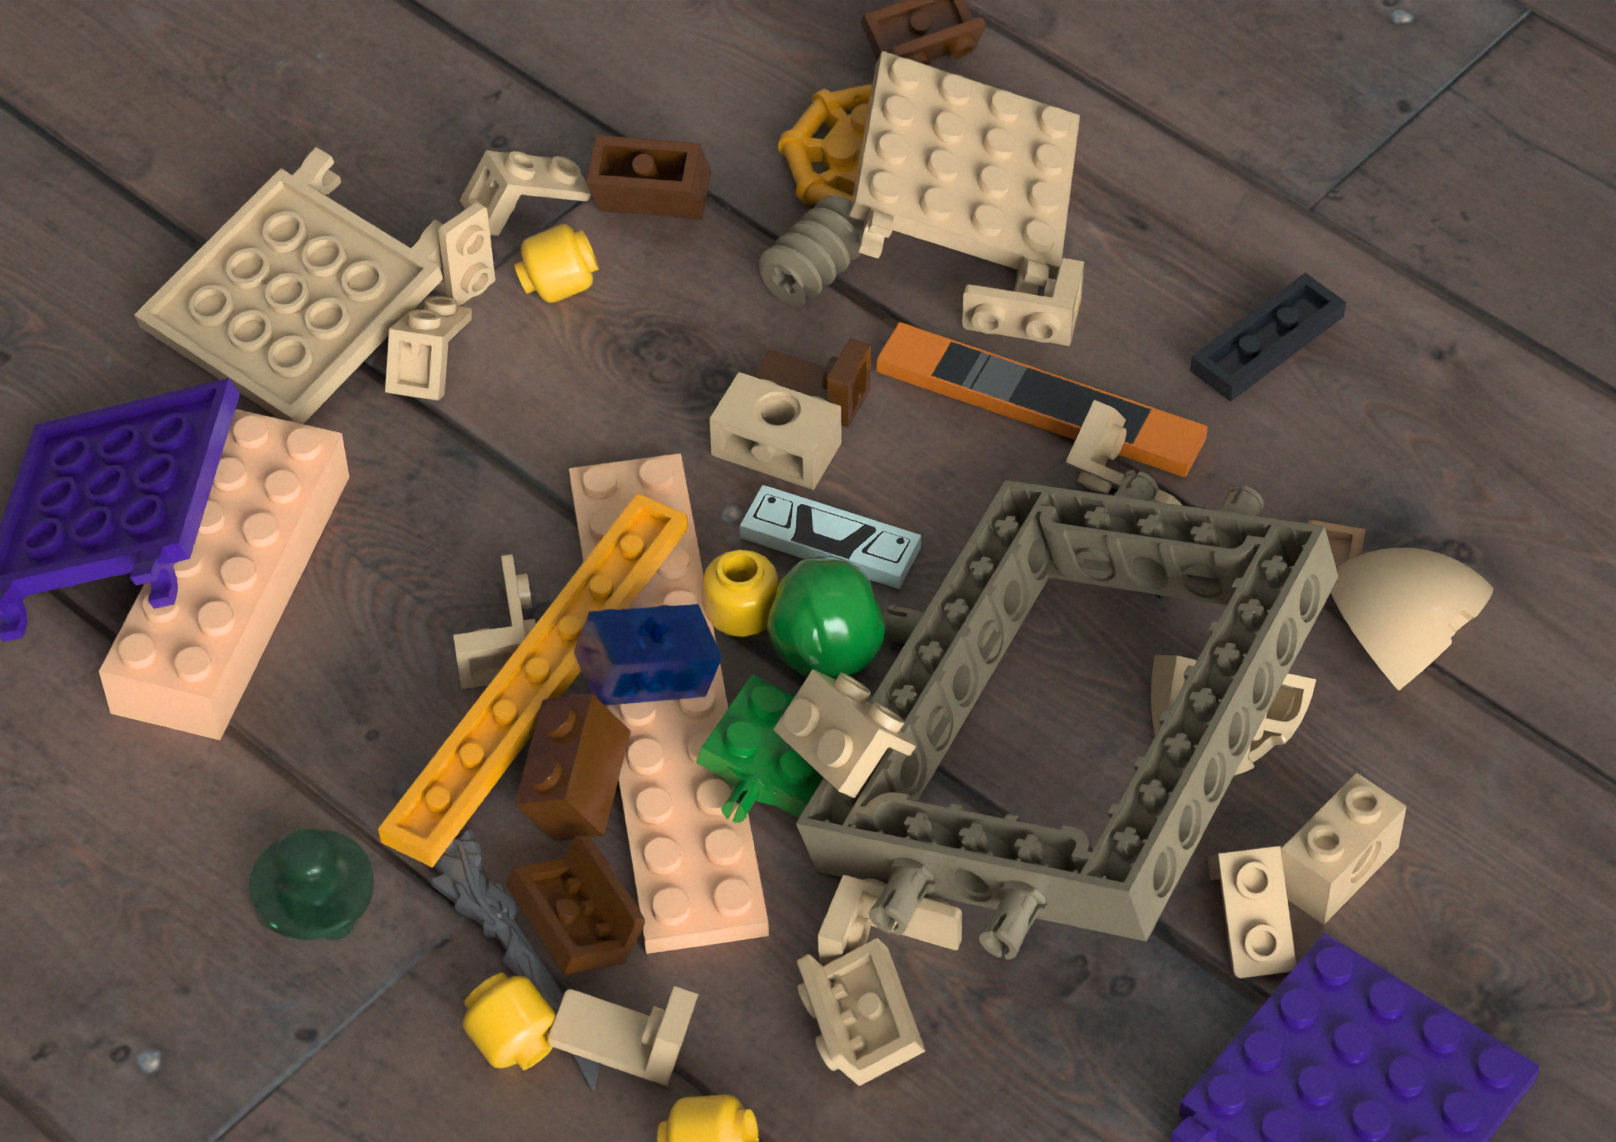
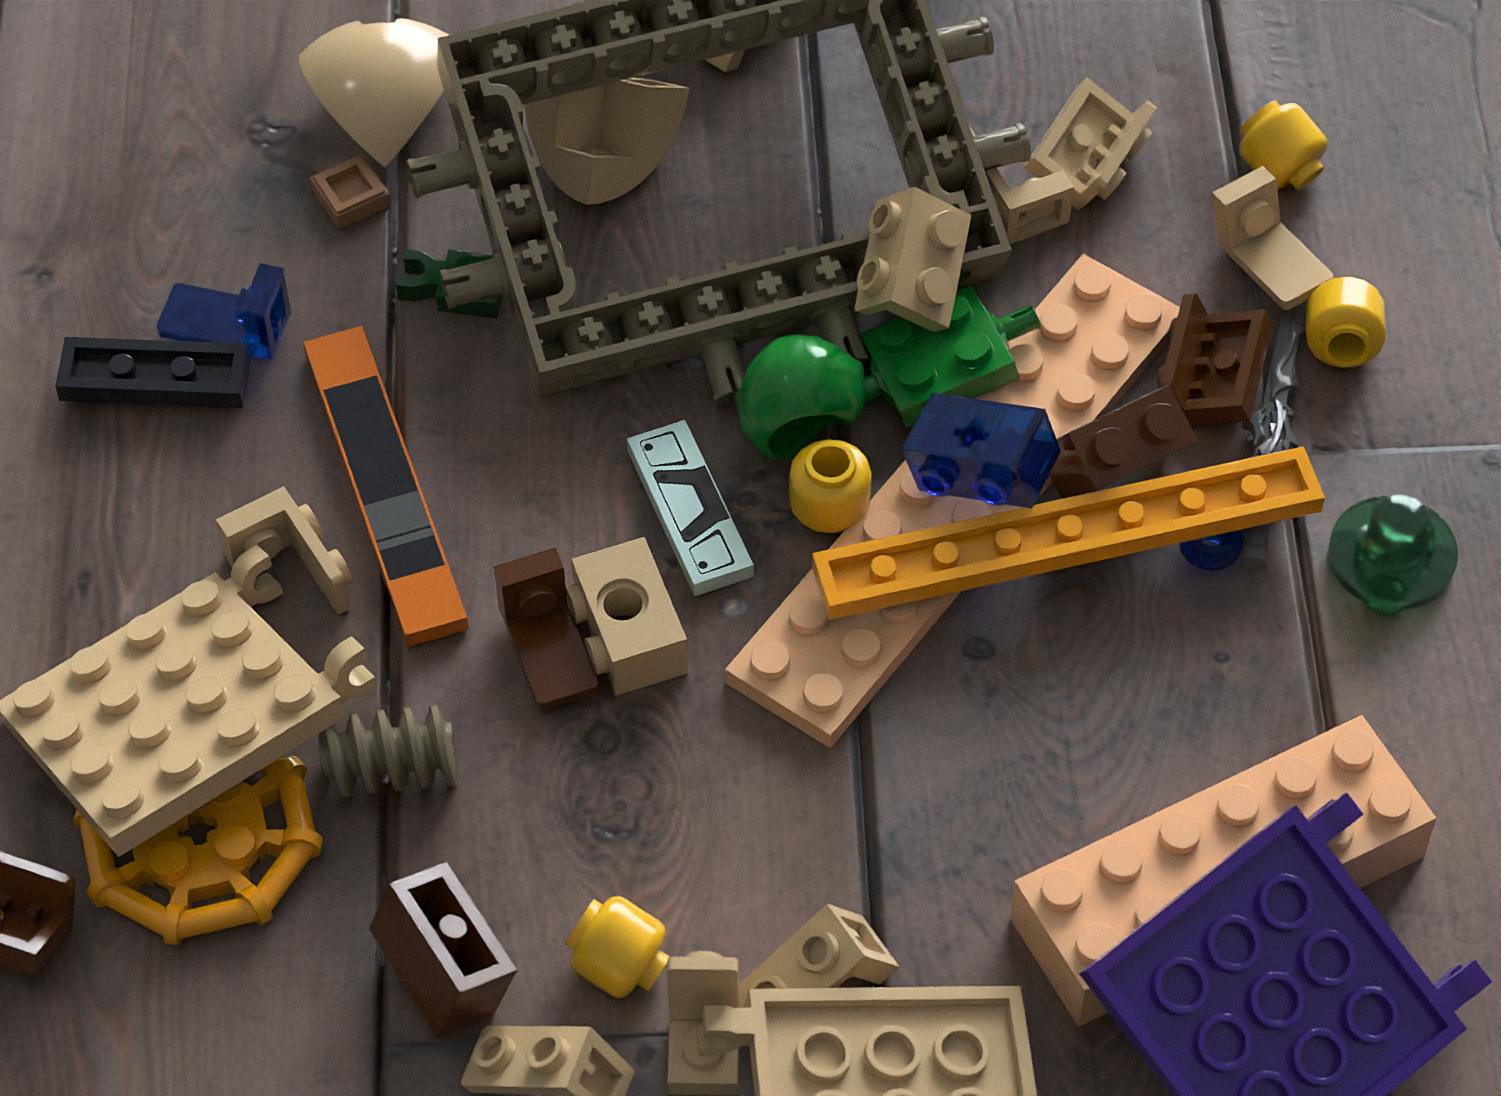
camera: 135 degrees left, 5 degrees up
tan bracket [453,554,536,689] -> none
tan bracket [1066,400,1182,505] -> none
none -> clear blue bracket [156,263,291,360]

